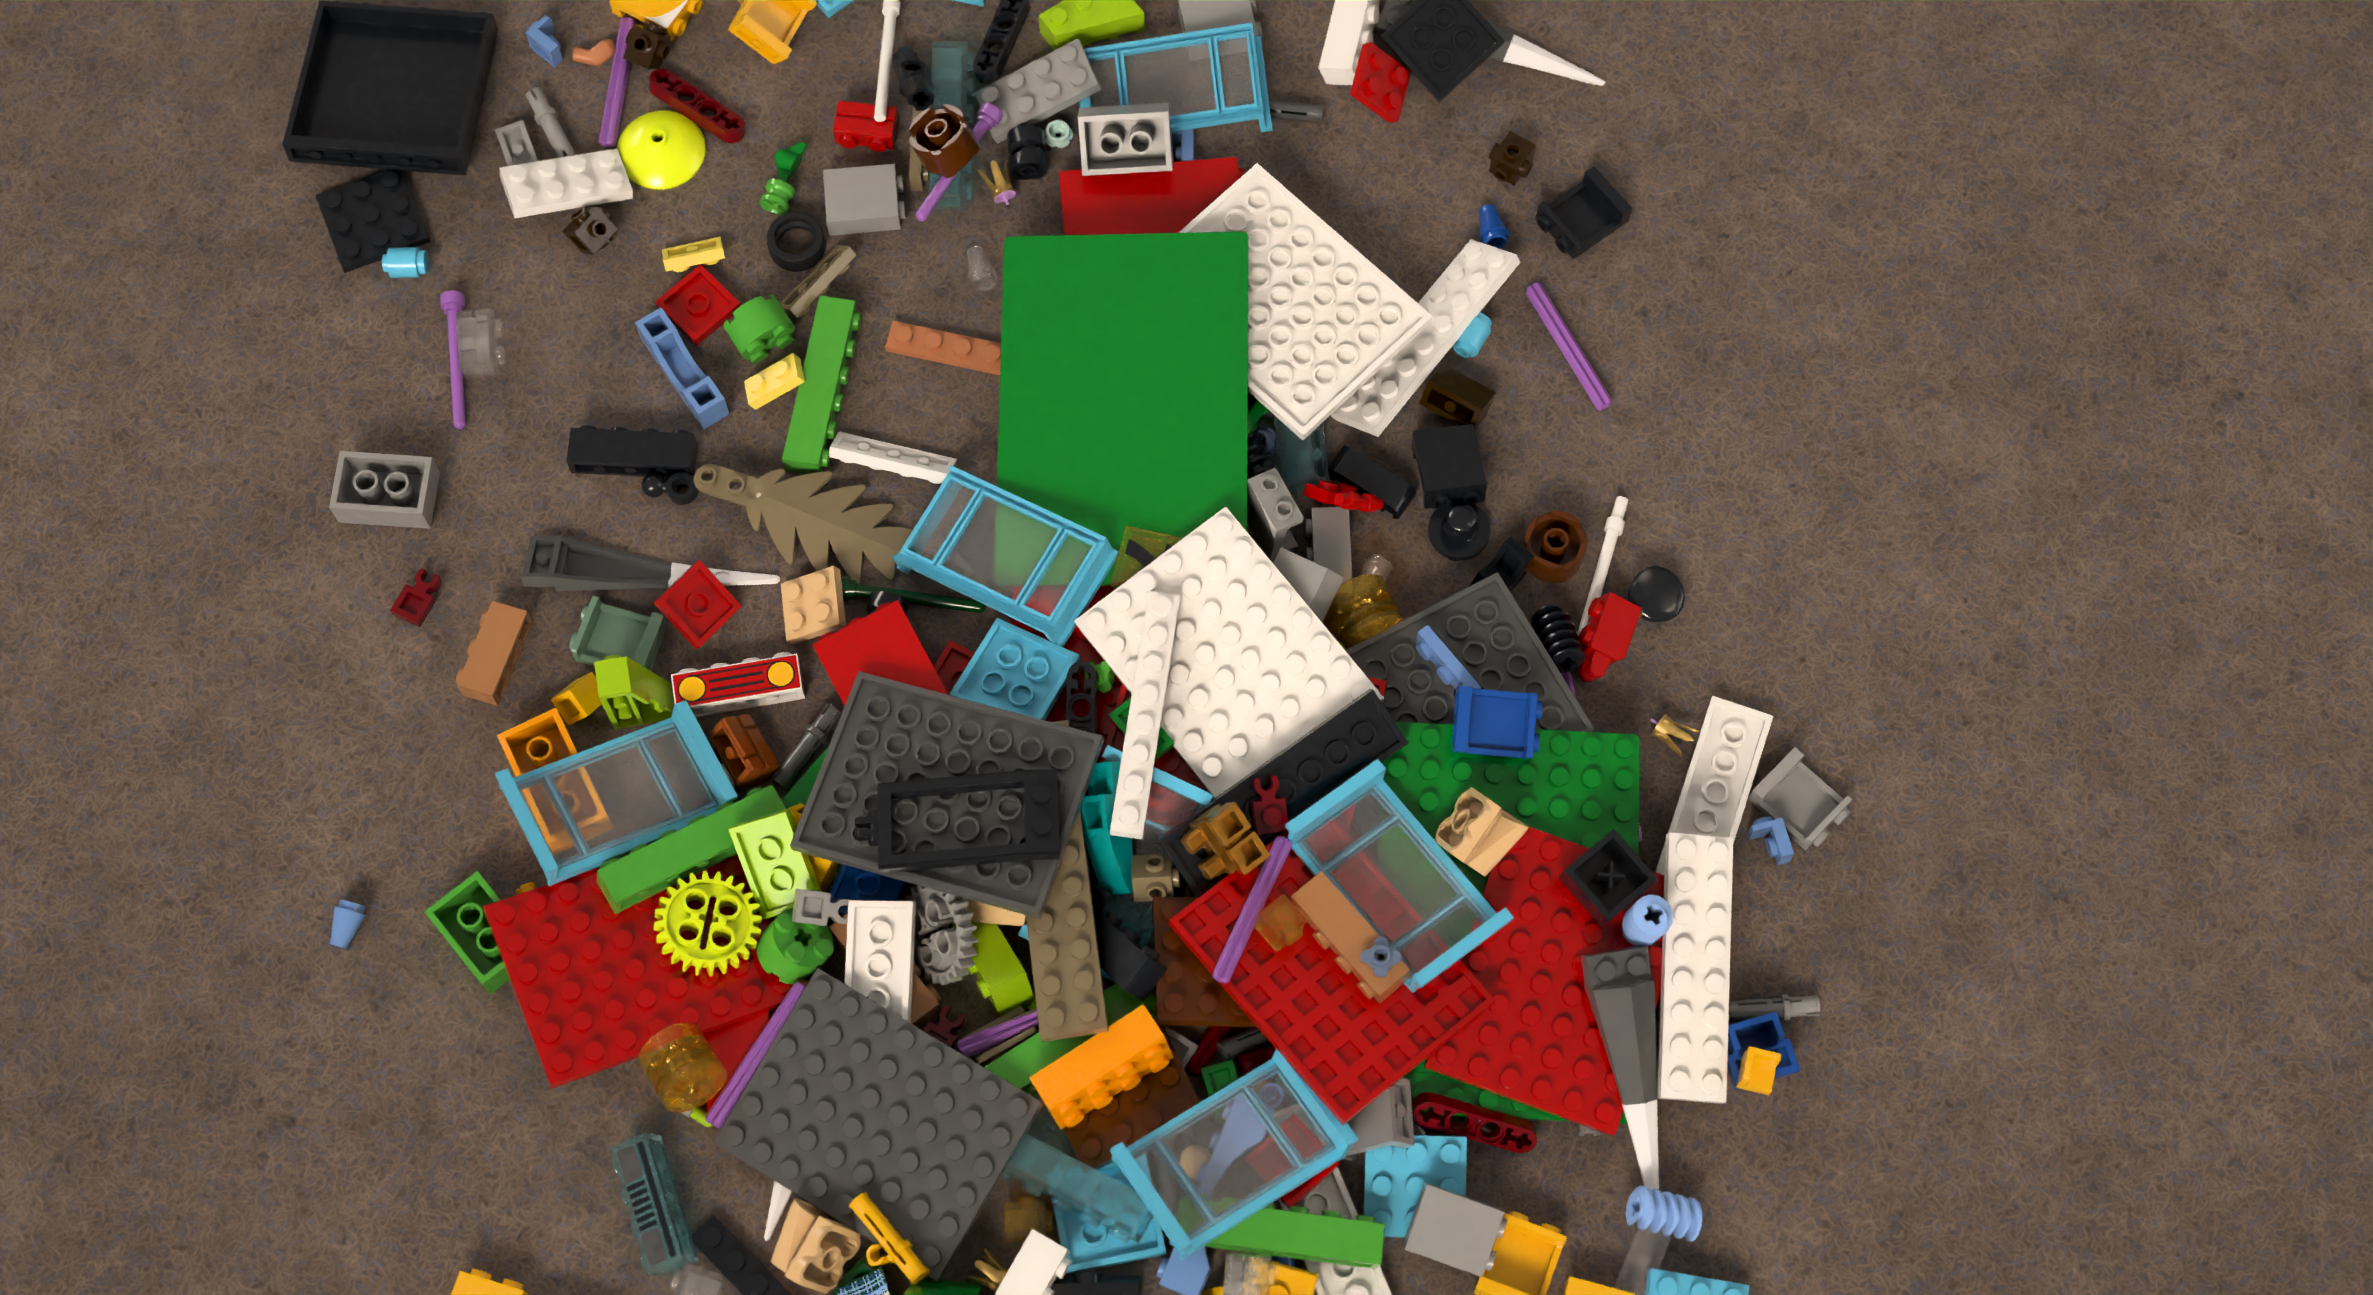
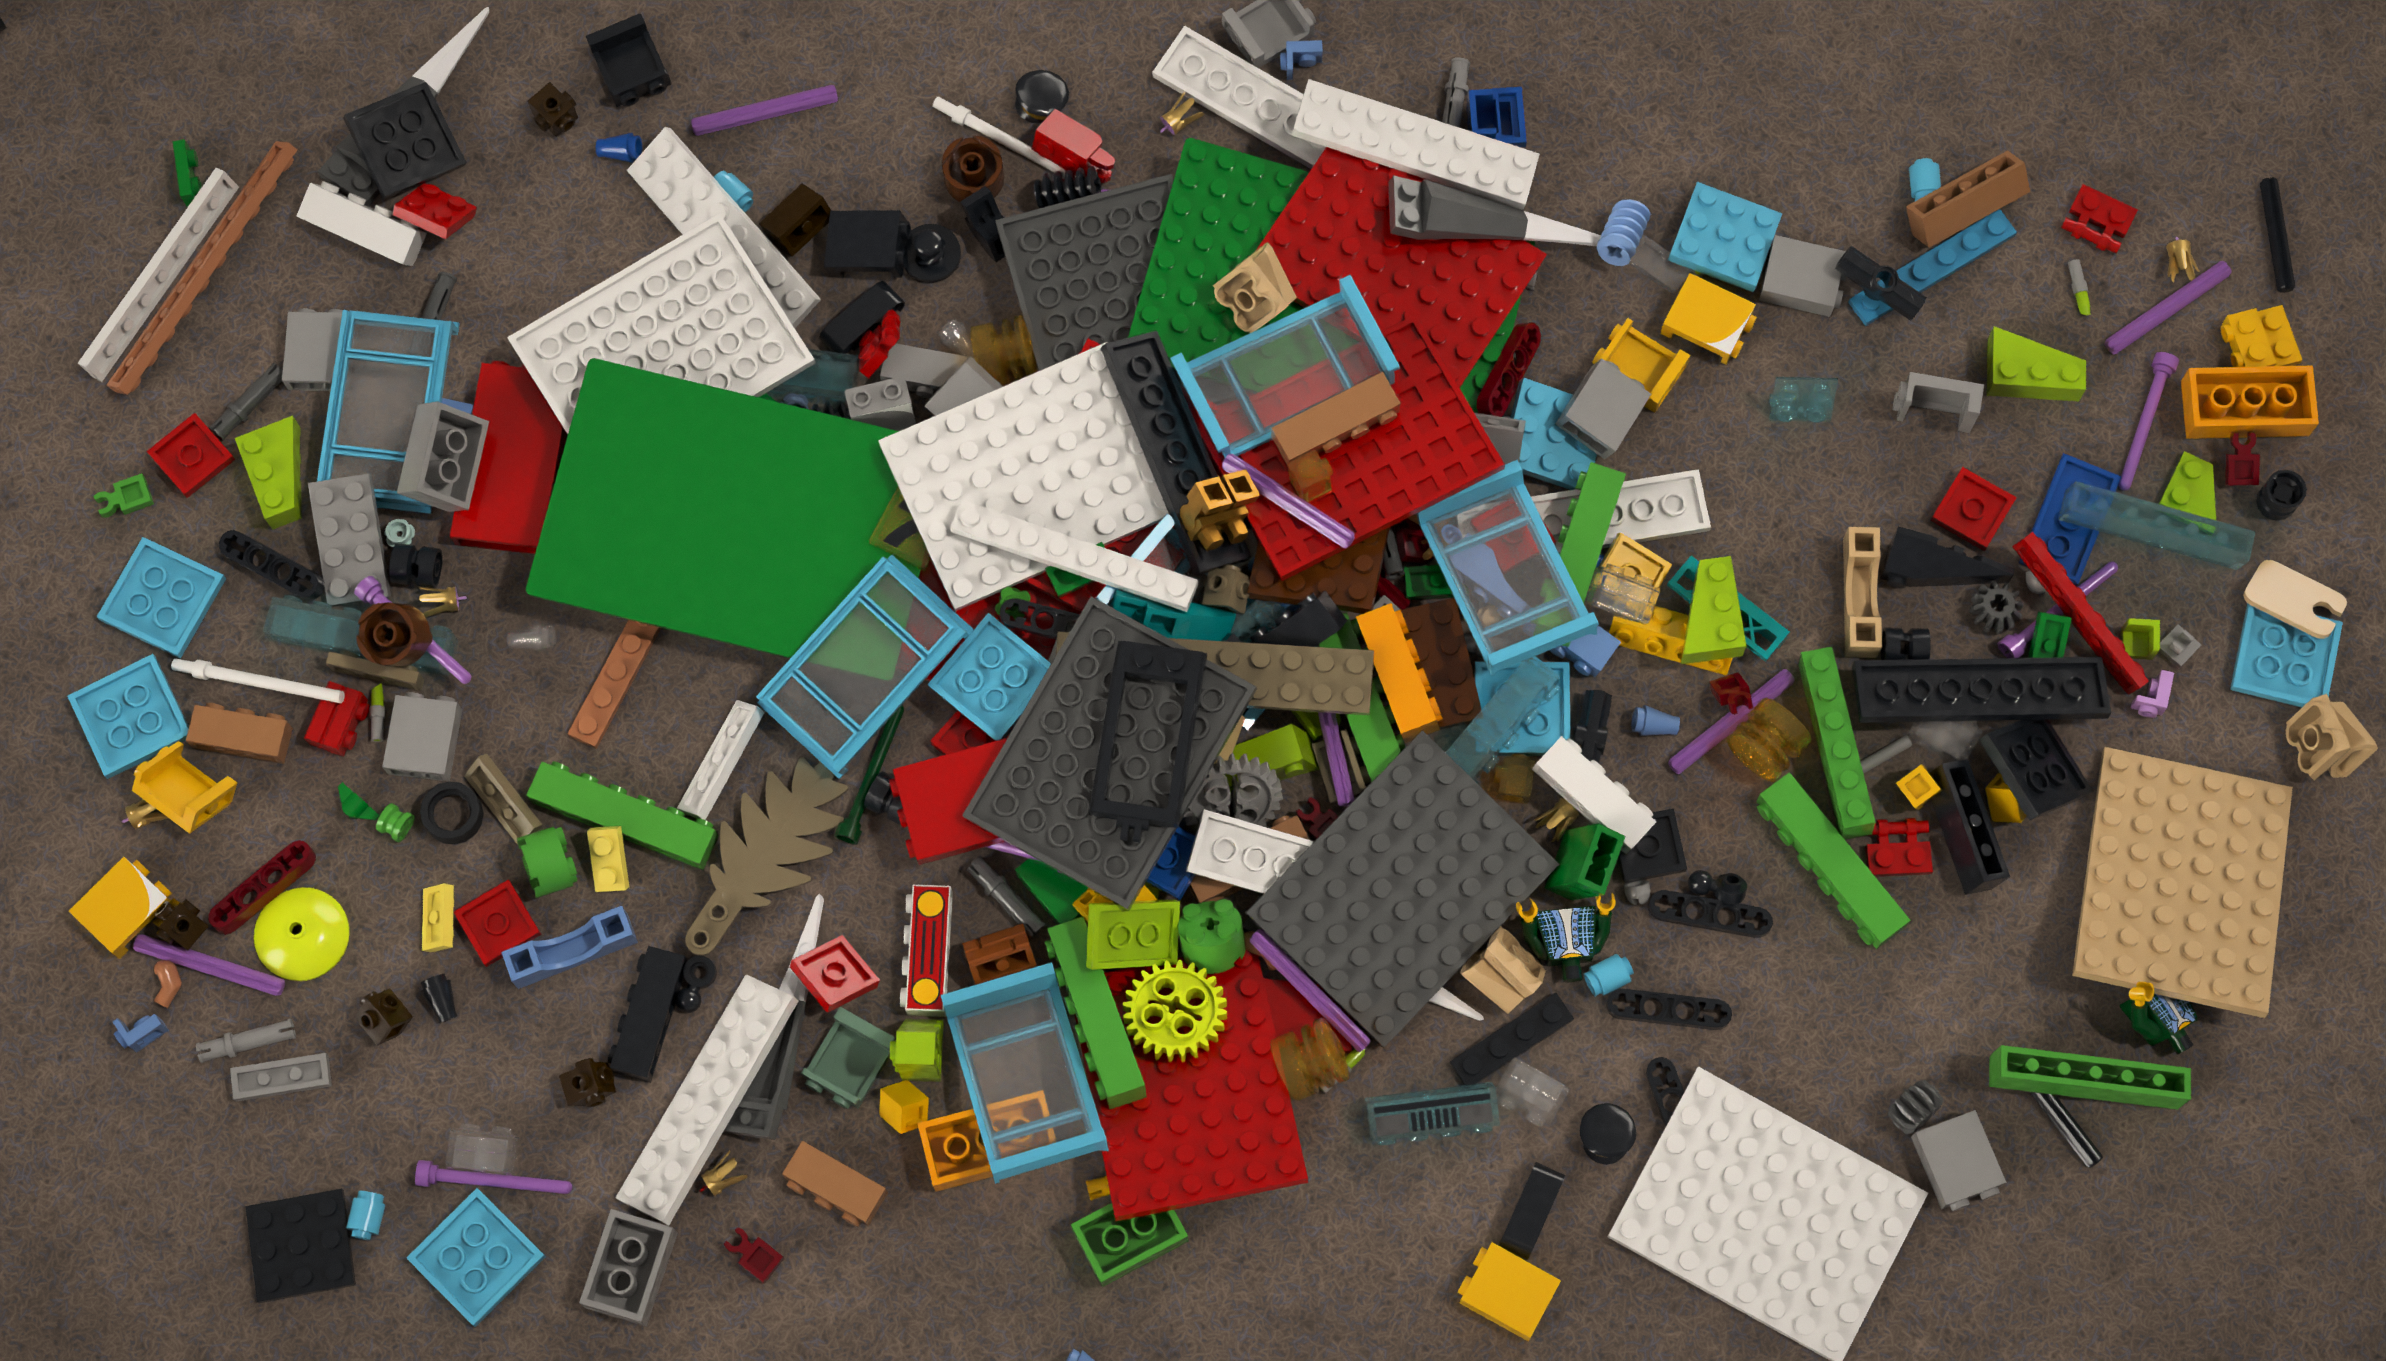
camera: 75 degrees left, 5 degrees up
black panel [282,0,498,175] -> none
white plate [499,148,633,218] -> none
tan plate [781,566,846,644] -> none
light grey plate [791,889,849,926] -> none
yellow pin [849,1192,930,1285] -> none
black piece [892,47,934,111] -> none
dark red plate [1251,774,1289,835] -> none
sand blue plate [1360,937,1401,978] -> none
medium blue plate [1416,625,1481,690] -> none
blue panel [1451,686,1542,759] -> none
black brick [1558,829,1658,928] -> none
light blue piece [1622,895,1673,946] -> none
yellow panel [1736,1046,1782,1095] -> none
none -> medium nougat brick [186,703,293,764]
none -> light grey piece [369,683,385,742]
none -> medium azure plate [406,1188,546,1327]
none -> black cone [420,973,458,1023]
none -> dark brown brick [559,1058,616,1107]
none -> white plate [616,975,799,1226]
none -> pearl gold piece [699,1150,747,1196]

